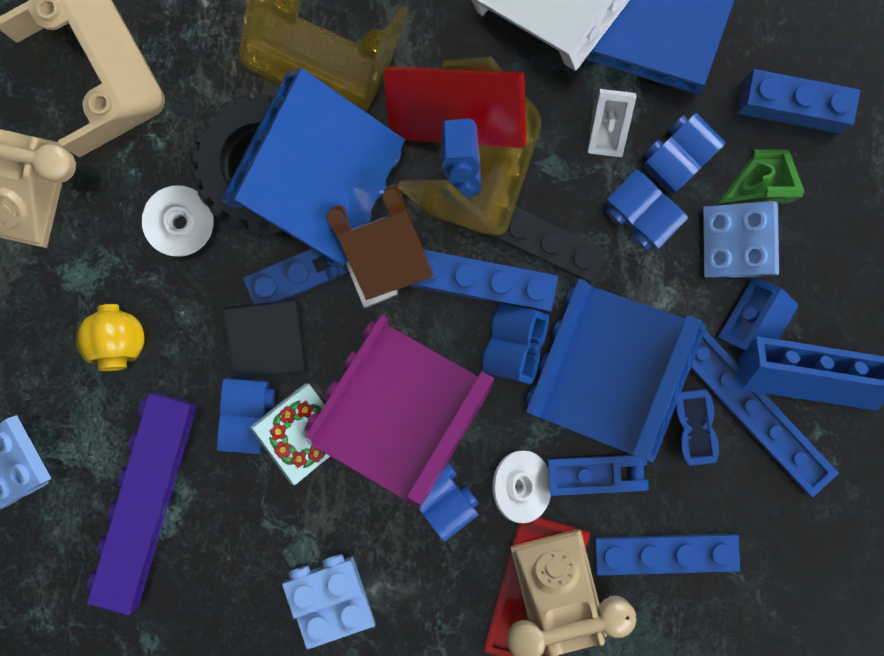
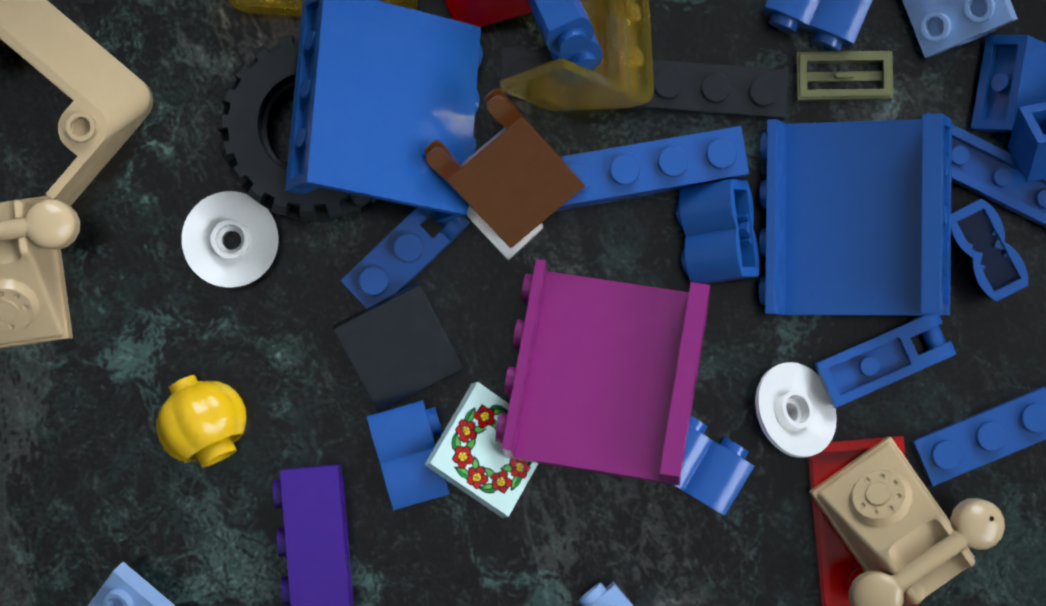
camera: 20 degrees left, 0 degrees up
none -> olive tile [795,51,893,102]

